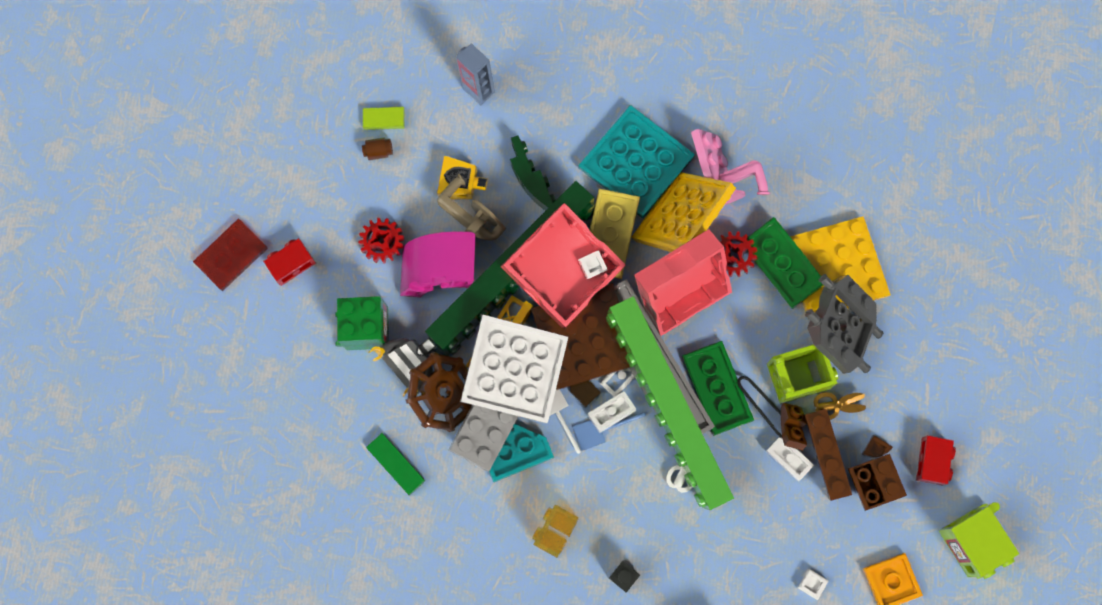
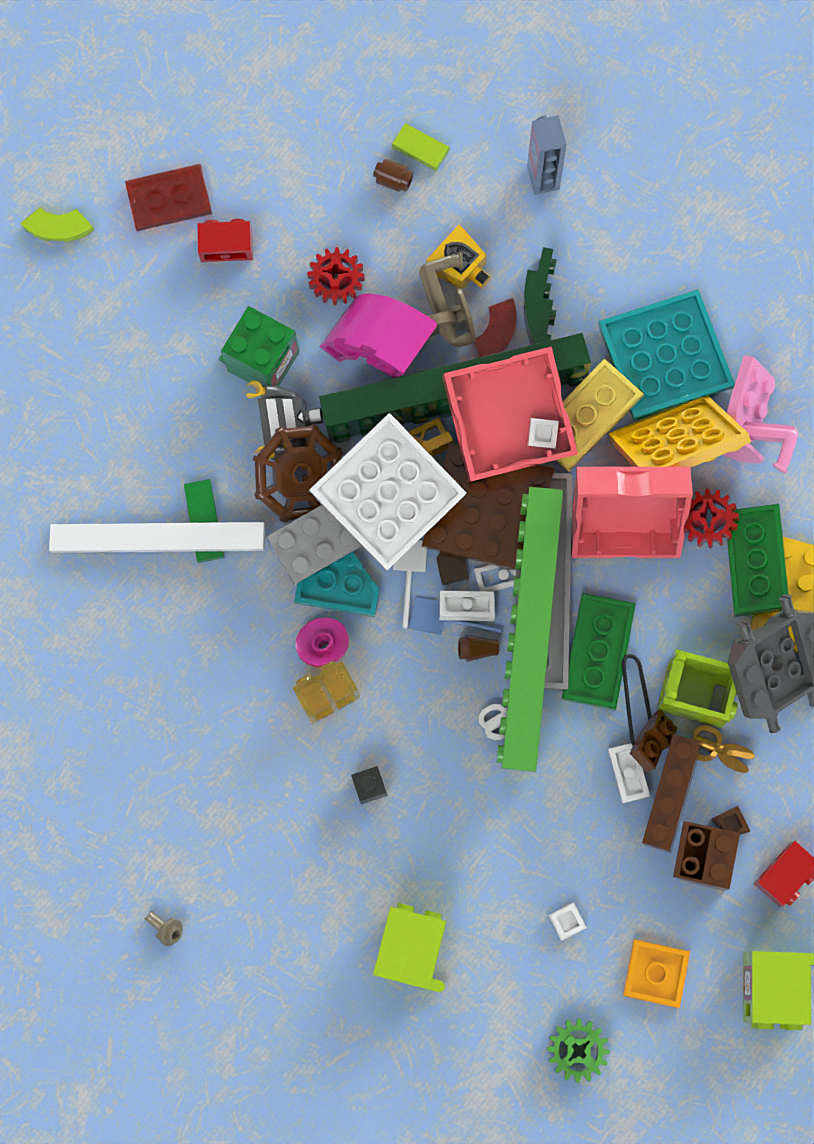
camera: 30 degrees right, 0 degrees up
none -> lime tile [20,207,94,242]
none -> white tile [49,522,265,553]
none -> dark pink dish [295,617,349,667]
none -> reddish brown cone [458,635,499,662]
none -> clear red tile [474,298,517,357]

